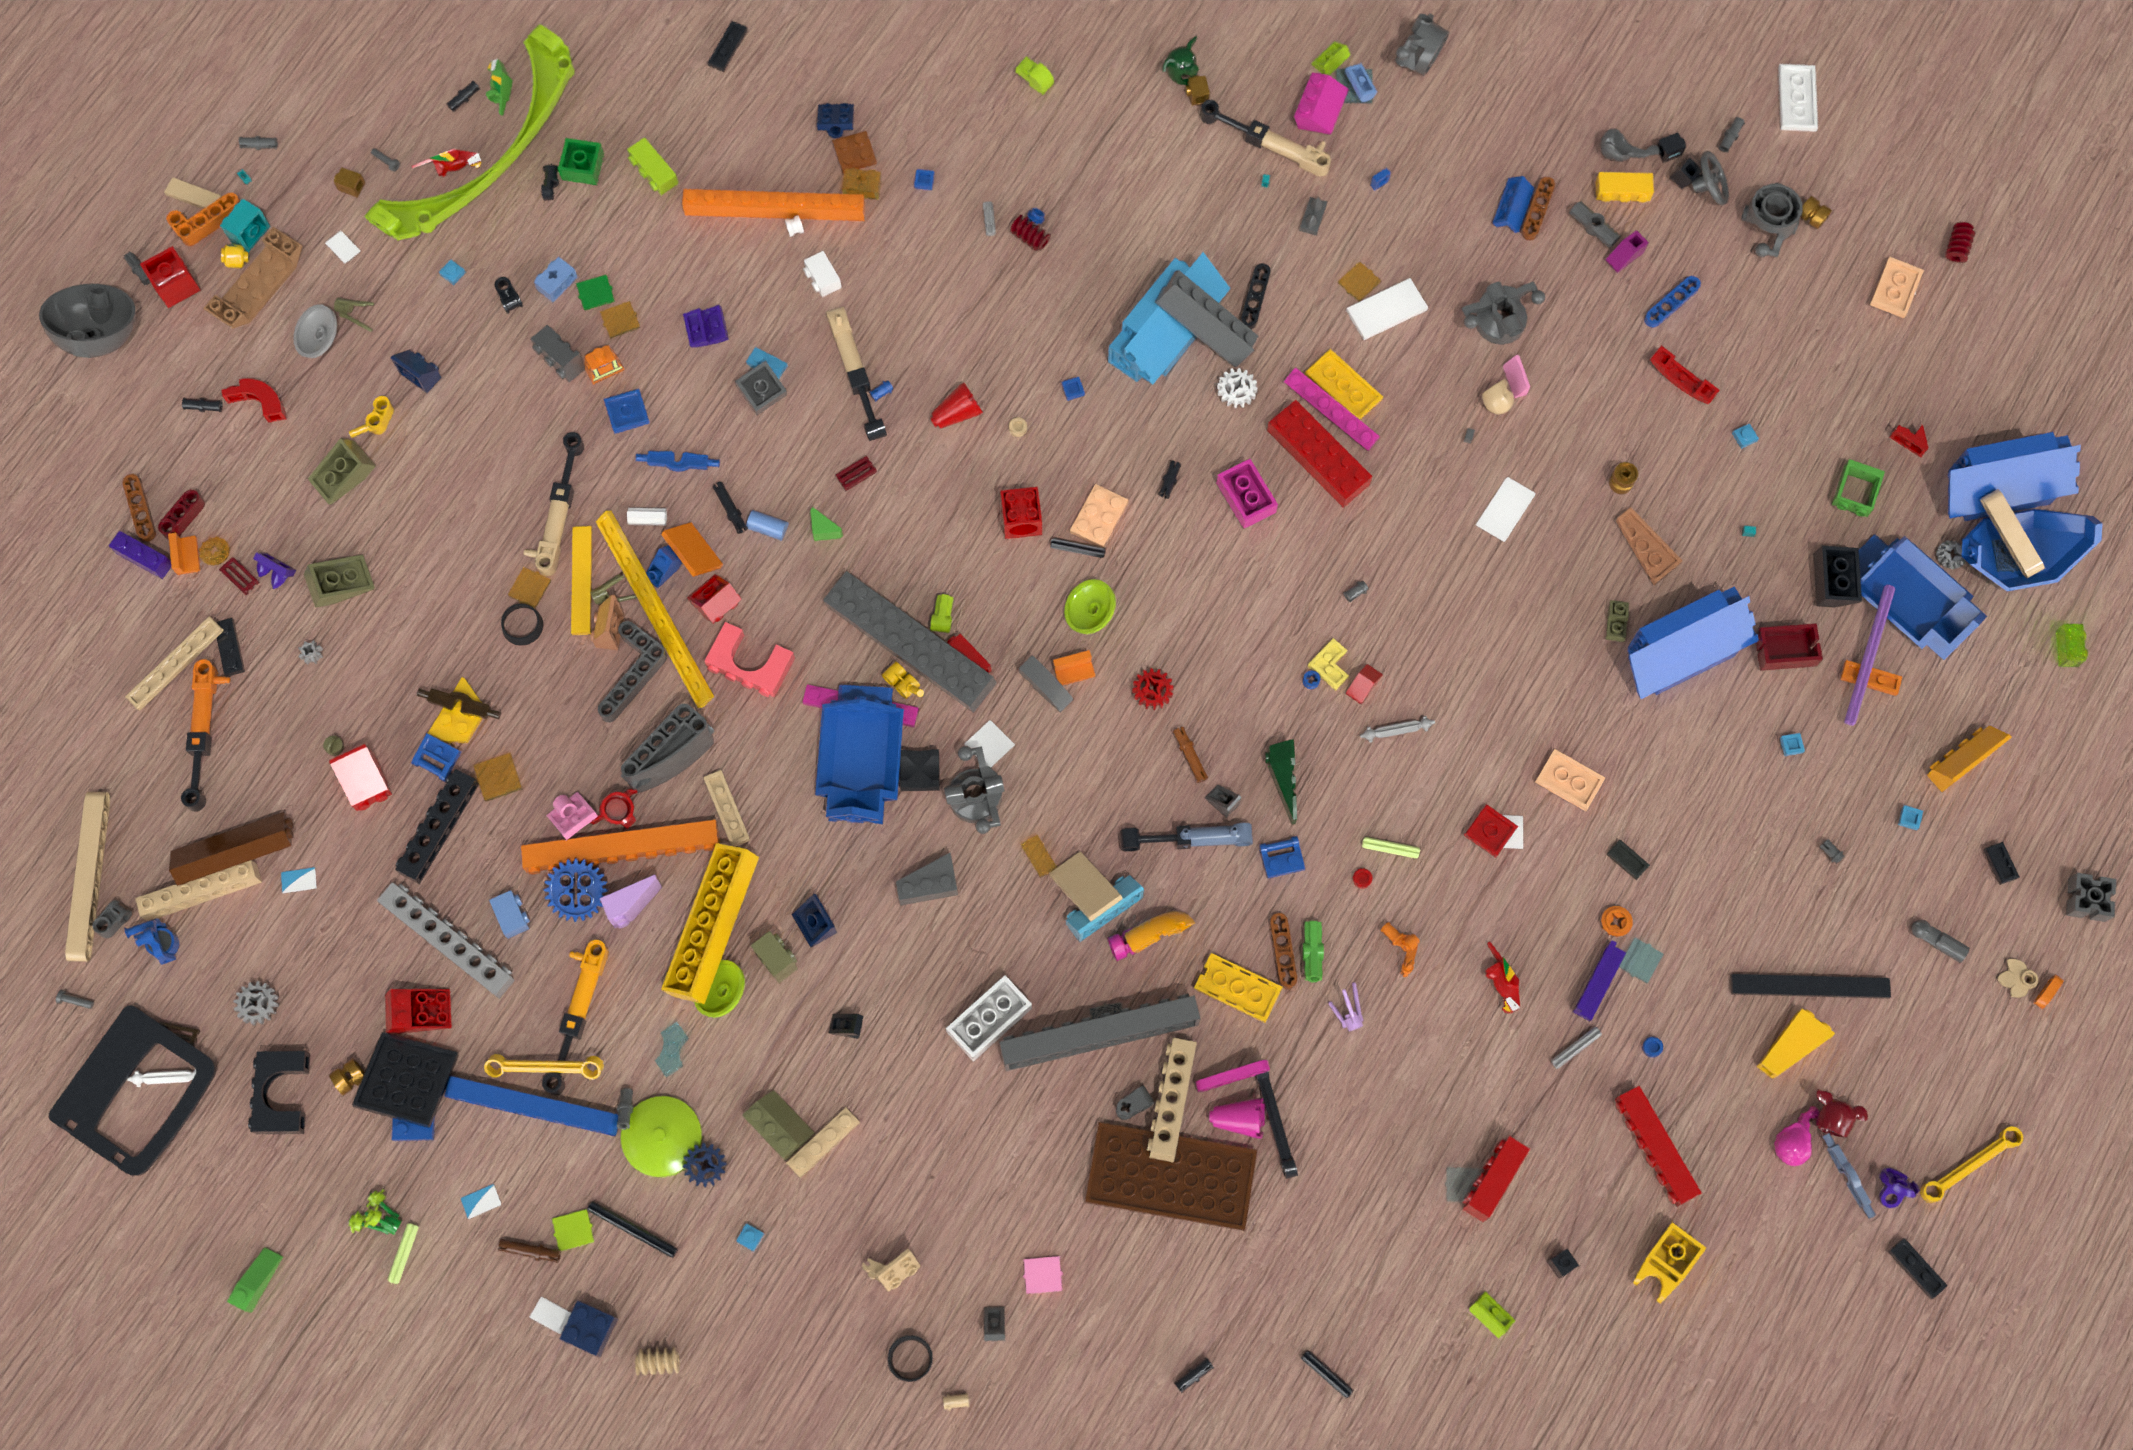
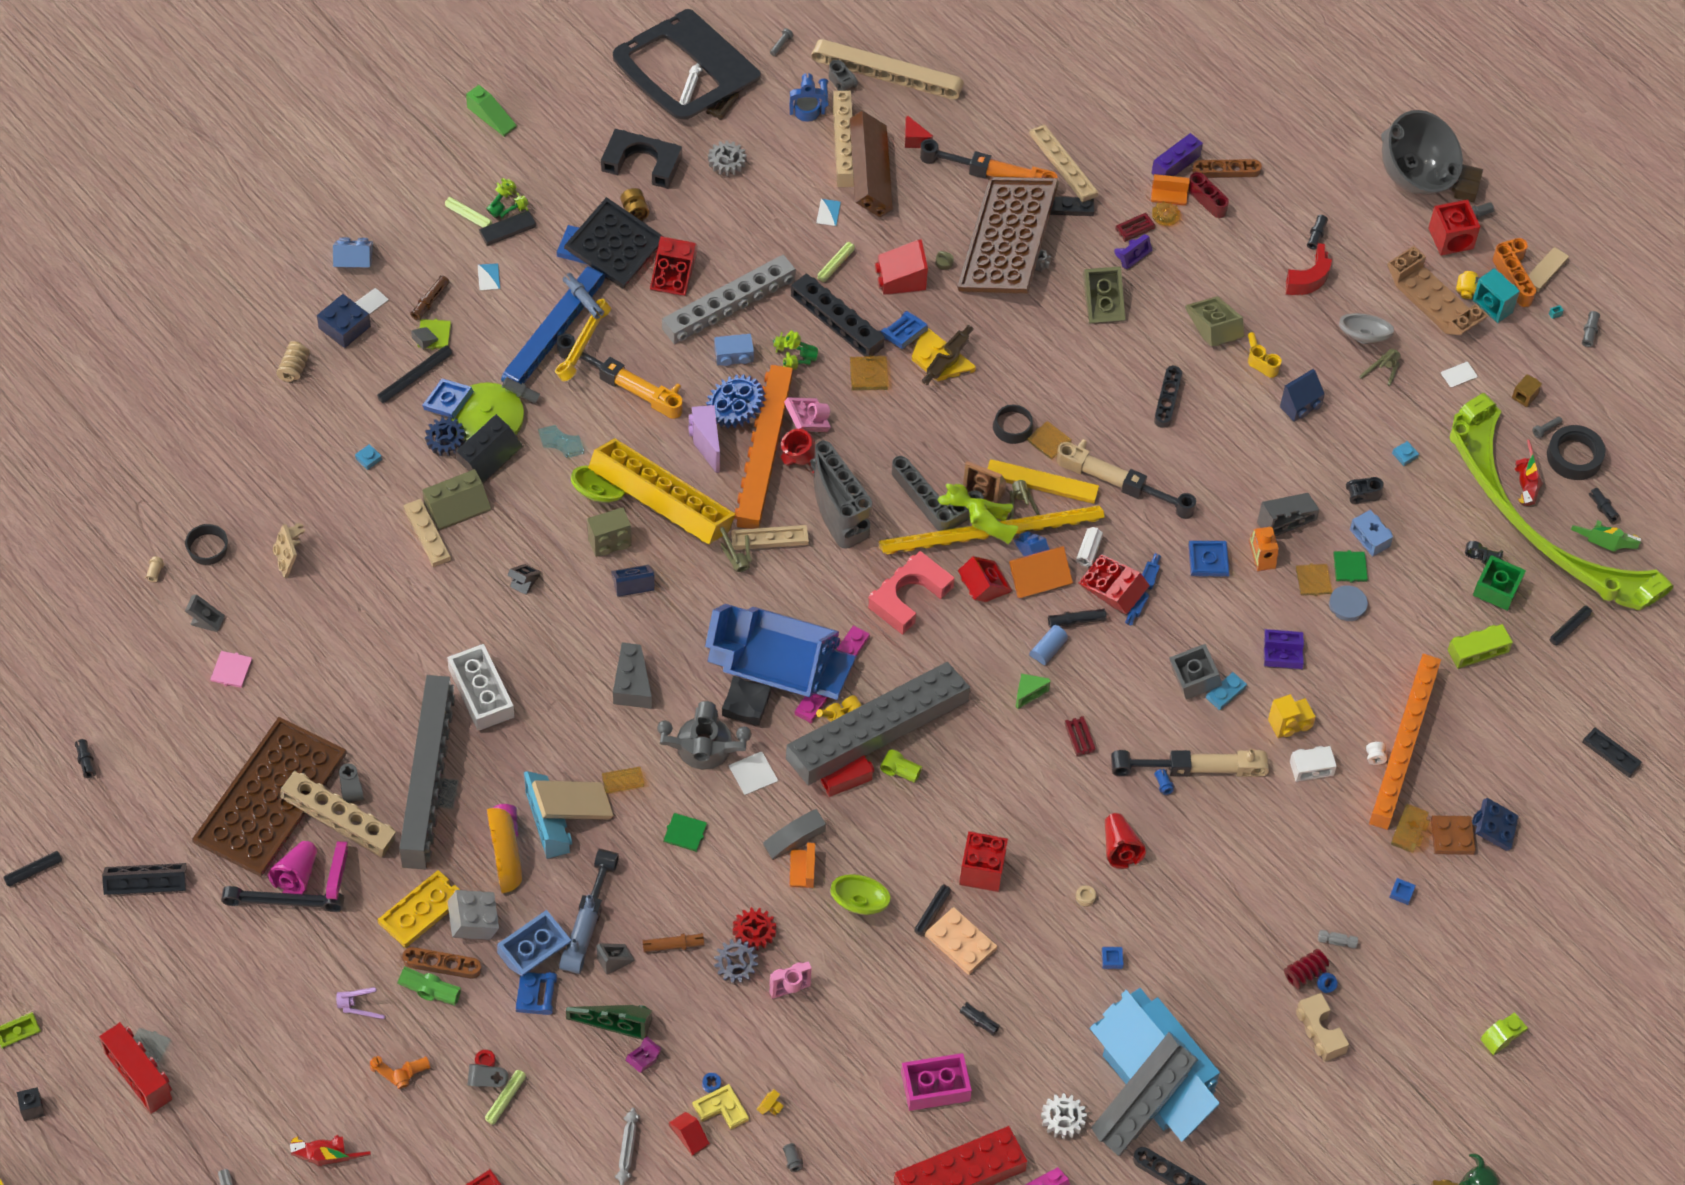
camera: 105 degrees right, 15 degrees down
none -> black fence [102,863,187,895]
none -> medium blue slope [333,237,373,267]
none -> dark grey slope [411,327,438,350]
none -> plate [422,378,474,419]
none -> light grey brick [448,890,499,940]
none -> black slope [456,414,523,484]
none -> dark grey piece [467,1064,509,1087]
none -> black tile [479,211,536,246]
none -> medium blue slope [497,910,571,976]
none -> sand blue pin [562,273,604,319]
none -> magenta bracket [625,1037,661,1073]
none -> green piece [663,813,707,852]
none -> gear [714,939,759,984]
none -> olive plant [720,527,752,572]
none -> yellow tile [756,1089,784,1115]
none -> bright pink plate [769,961,812,999]
none -> lime plant [773,330,818,370]
none -> yellowish green axle [817,242,855,282]
none -> red slope [905,116,933,148]
none -> lime animal [938,484,1018,545]
none -> plate [957,177,1059,294]
none -> red slope [1078,554,1150,614]
none -> black beam [1154,365,1182,428]
none -> yellow brick [1268,694,1316,738]
none -> tan arch [1296,993,1349,1062]
none -> sand blue tile [1329,585,1368,621]
none -> dark brown brick [1452,164,1483,203]
none -> black tyre [1547,425,1606,480]
none -> black axle [1550,605,1592,646]

